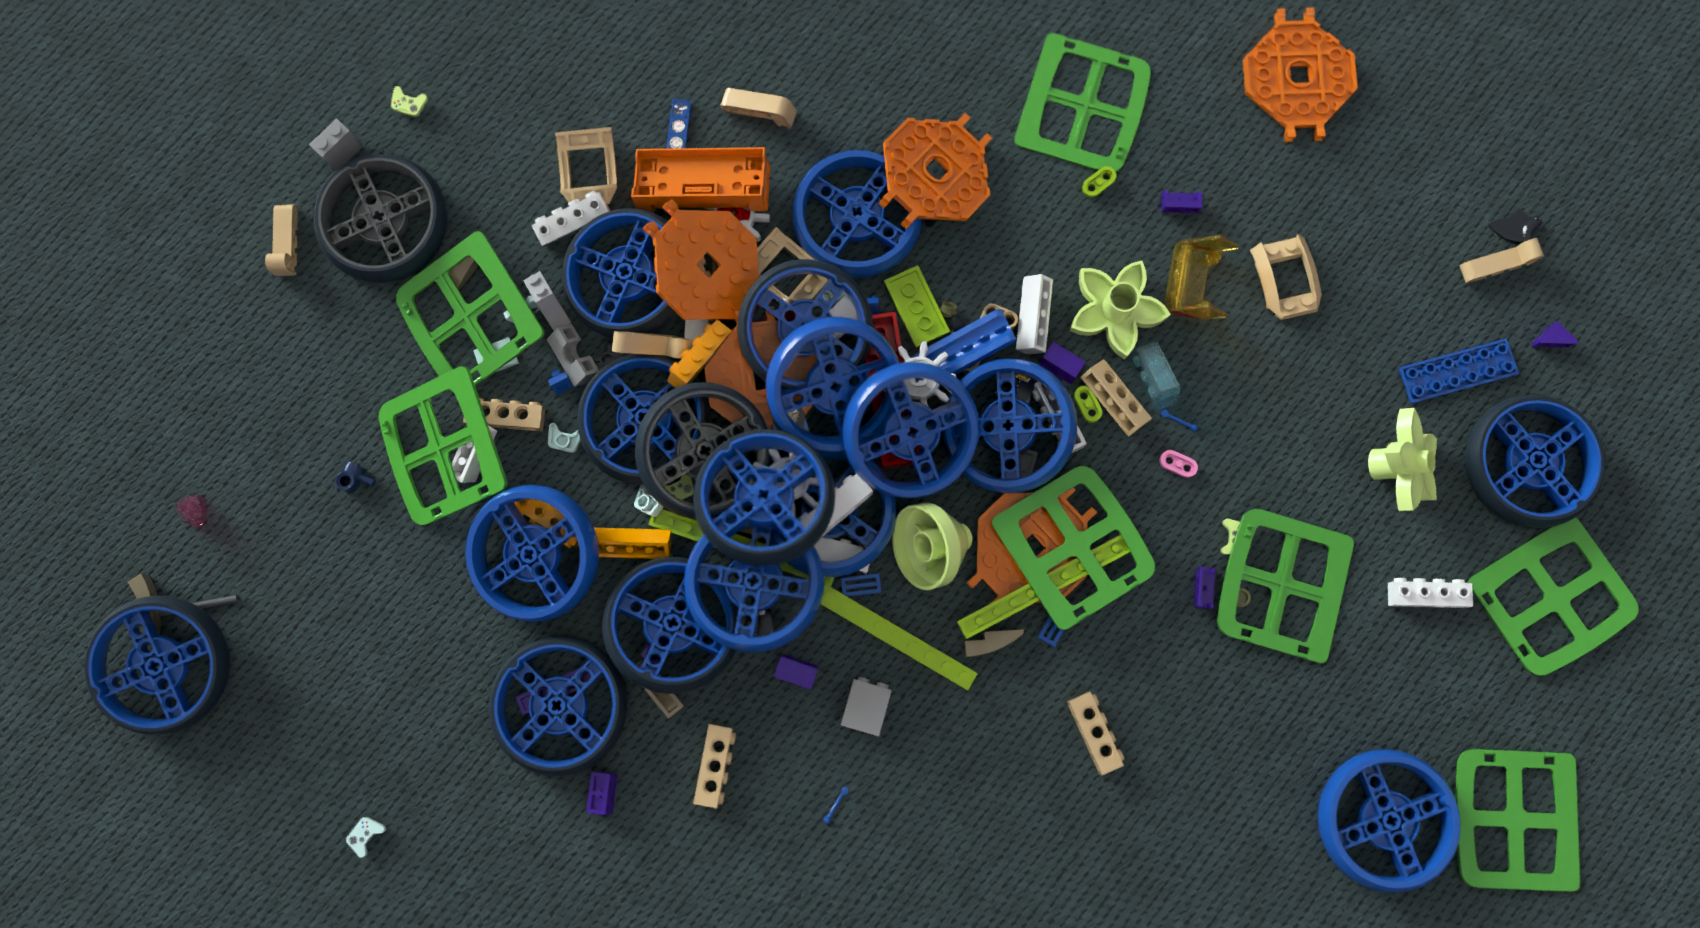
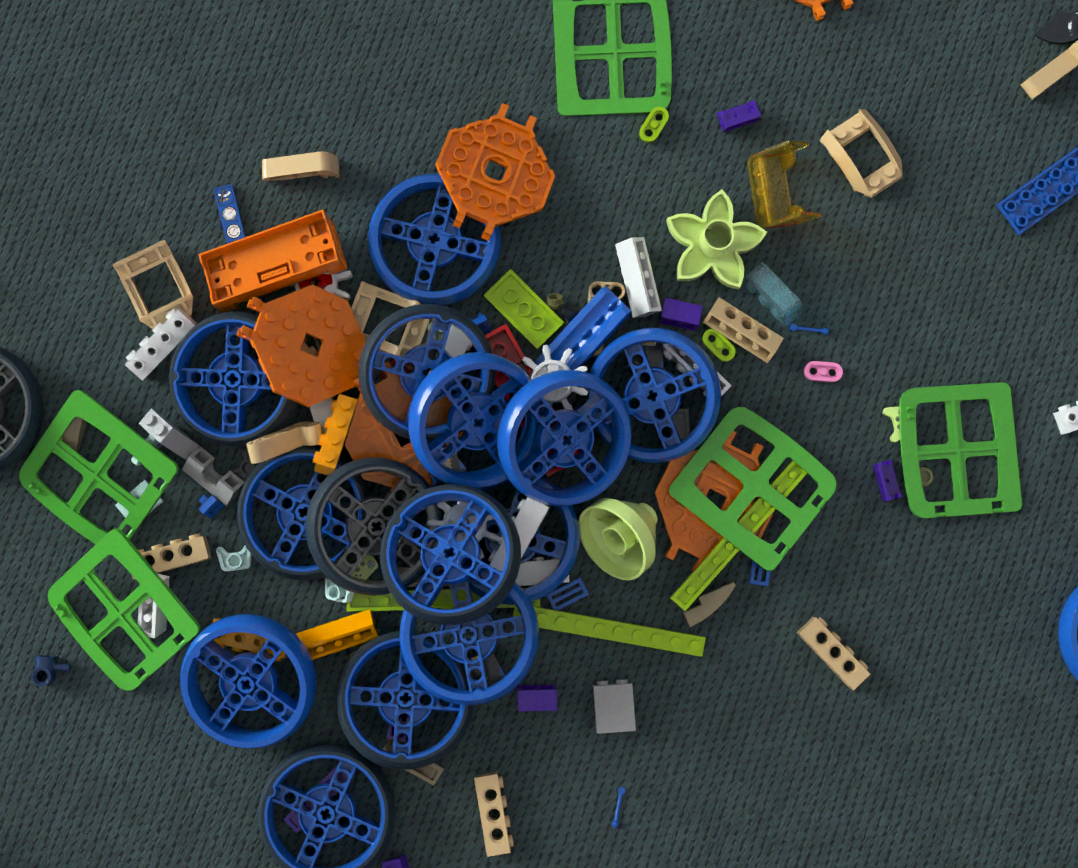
camera: 25 degrees left, 5 degrees up
yellowish green plant [1368,408,1437,511] -> none

